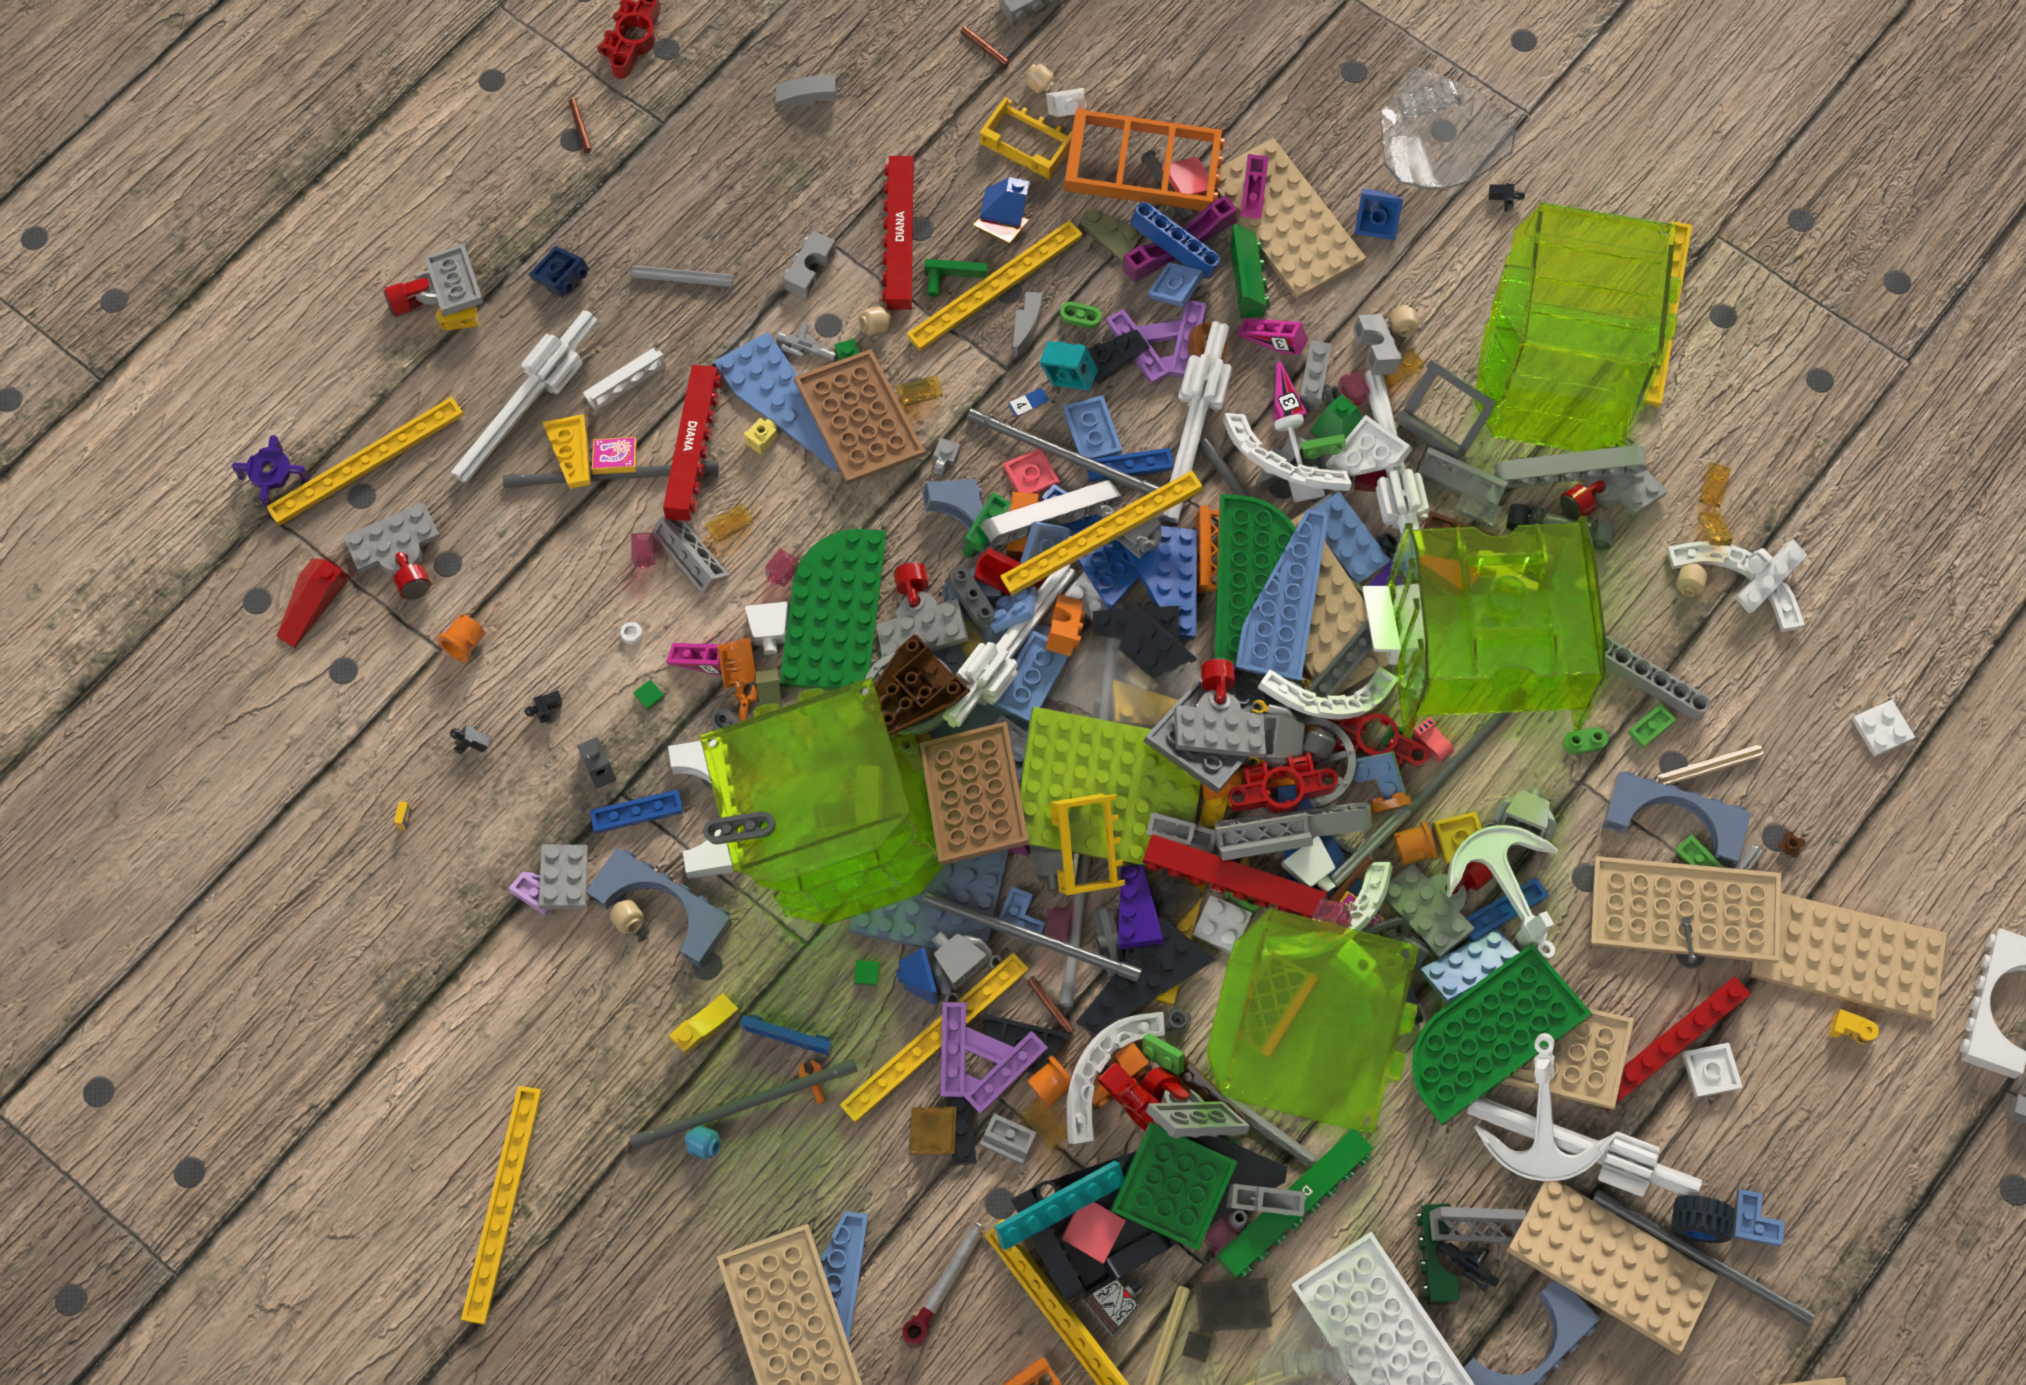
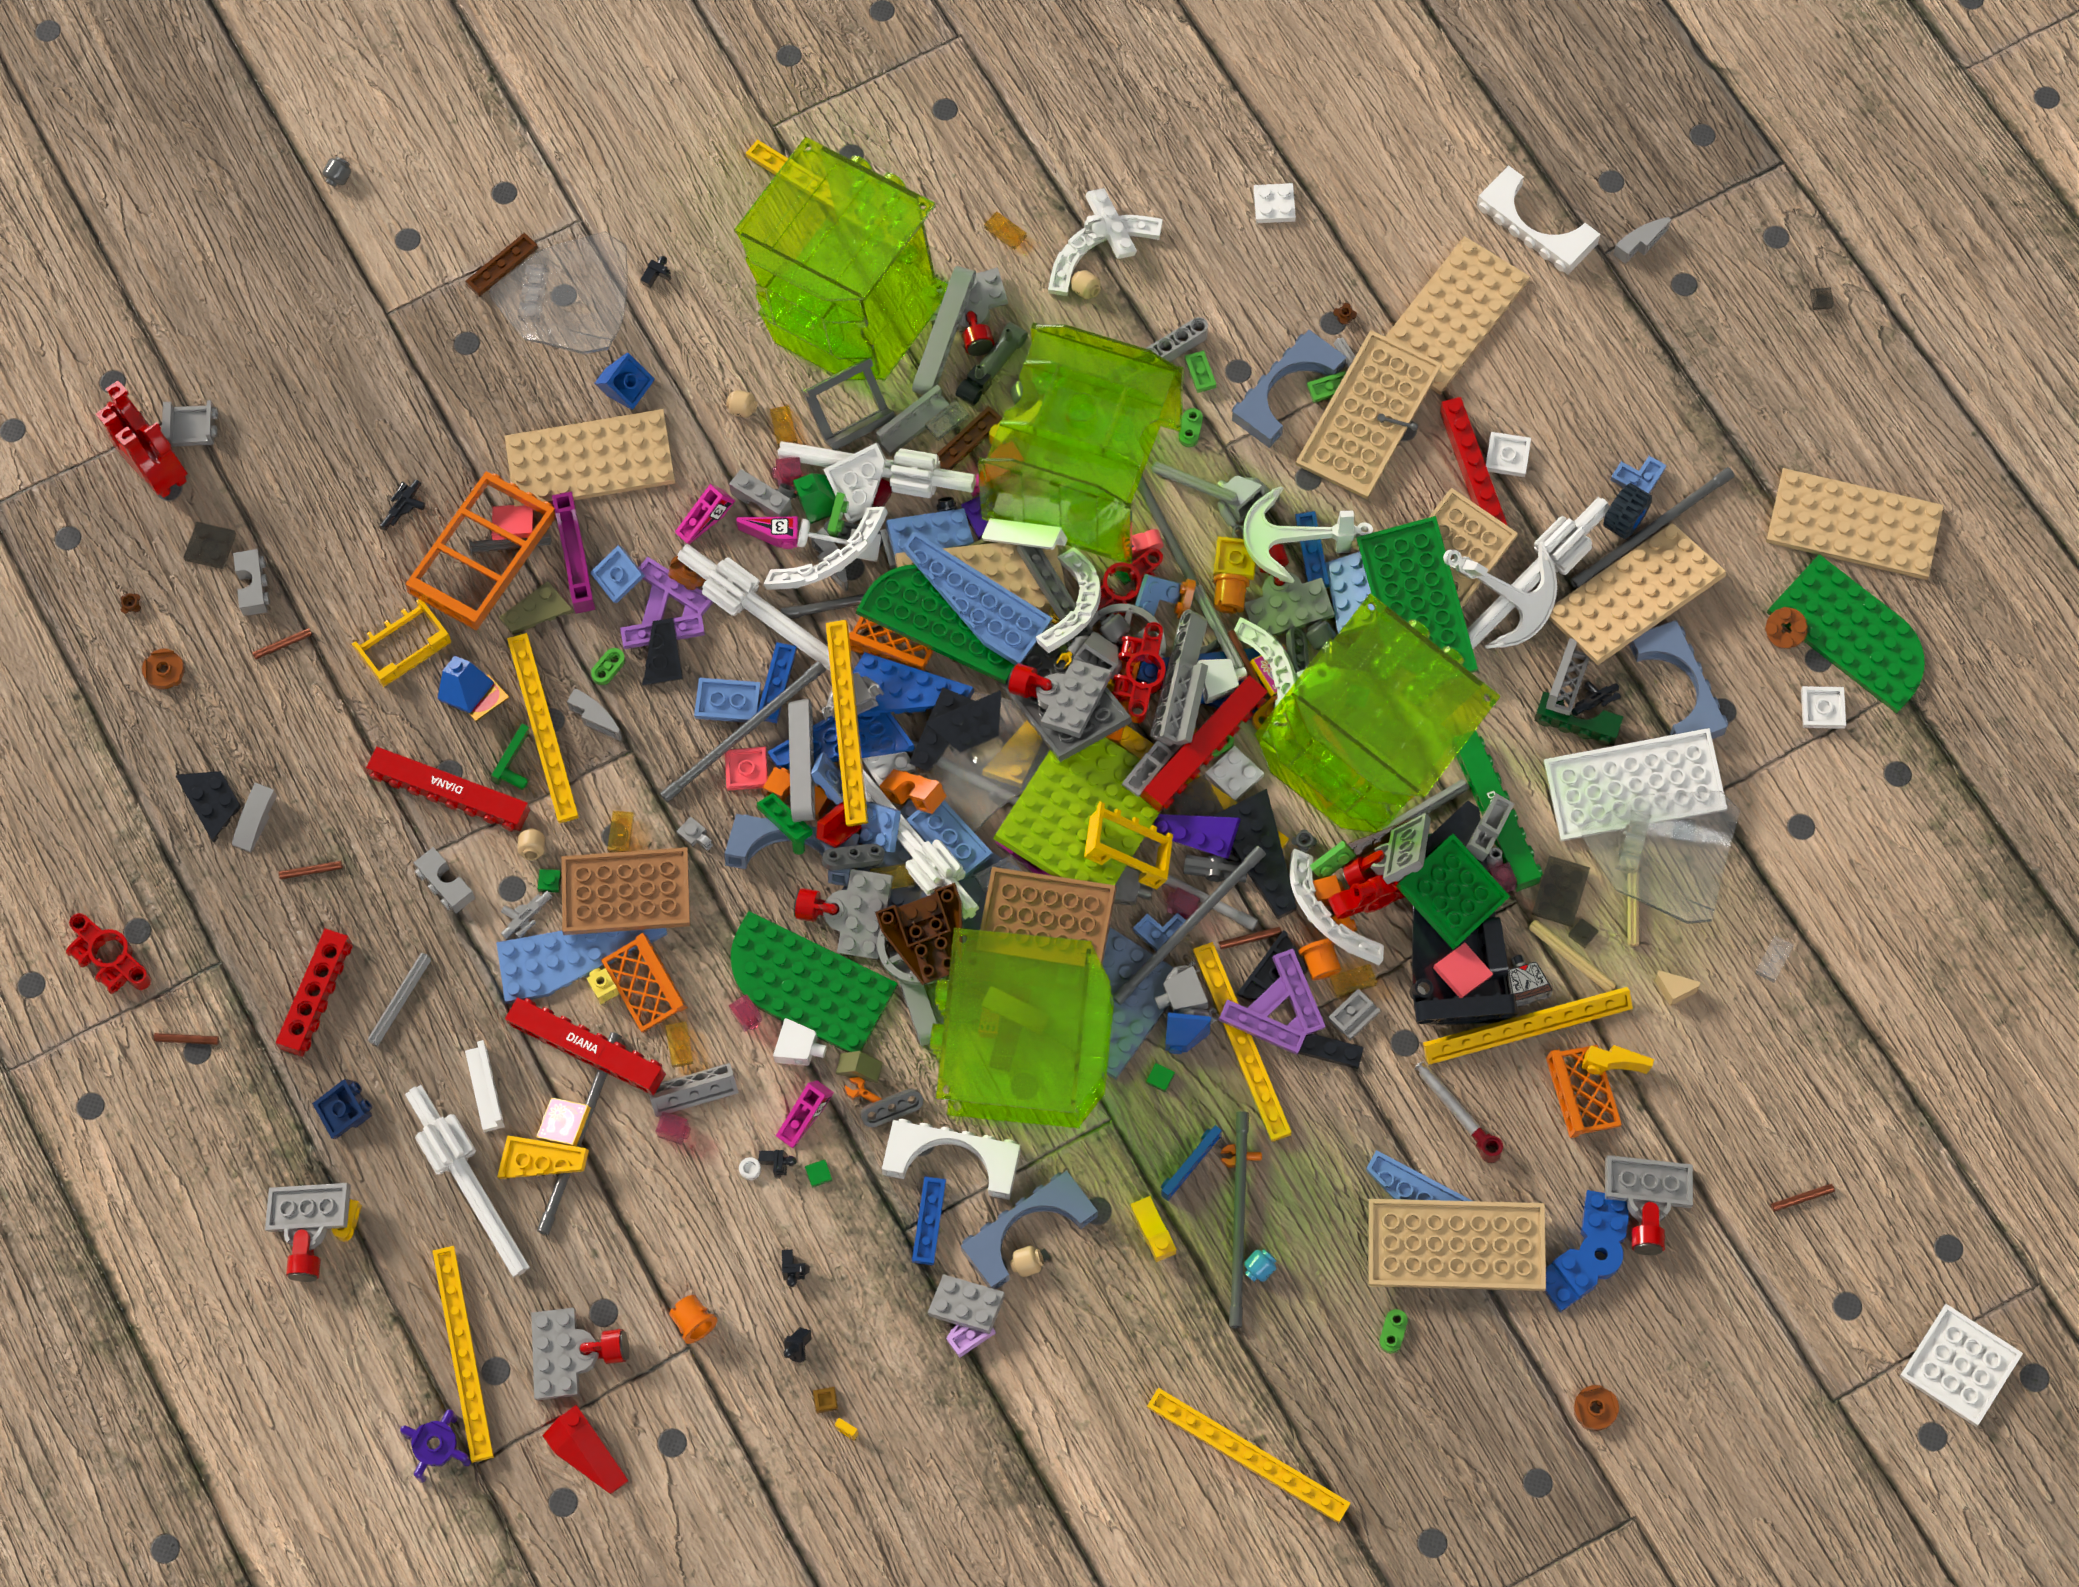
camera: 65 degrees left, 0 degrees up
dark grey torso [577,737,616,789] -> none
dark grey plate [703,811,776,845] -> none
orange hinge [717,637,756,689] -> none
pearl gold piece [909,1107,957,1155] -> none
teal plate [994,1161,1124,1250] -> none
sticker [1008,388,1049,416] -> none
tan head [1024,64,1055,94] -> none
teal brick [1039,341,1098,391] -> none
white torso [1046,88,1087,117] -> none
blue beam [1131,202,1220,279] -> none
green slope [1230,224,1270,318] -> none
dark pink slope [1241,154,1269,219] -> none
clear pink brick [1312,898,1352,936] -> none
light grey arch [1353,314,1402,375] -> none
tan axle [1657,745,1764,786] -> none
clear yellow plate [1698,512,1733,546] -> none
yellow leg [1828,1009,1879,1045] -> none
none -> black wing [176,771,241,842]
none -> red brick [275,928,352,1057]
none -> copper bar [279,861,343,879]
none -> black piece [379,479,425,531]
none -> reddish brown plate [465,232,538,297]
none -> orange fence [601,933,688,1033]
none -> black piece [758,1150,797,1179]
none -> pearl gold tile [813,1387,838,1413]
none -> axle [1151,461,1238,504]
none -> bright green plate [1379,1309,1408,1354]

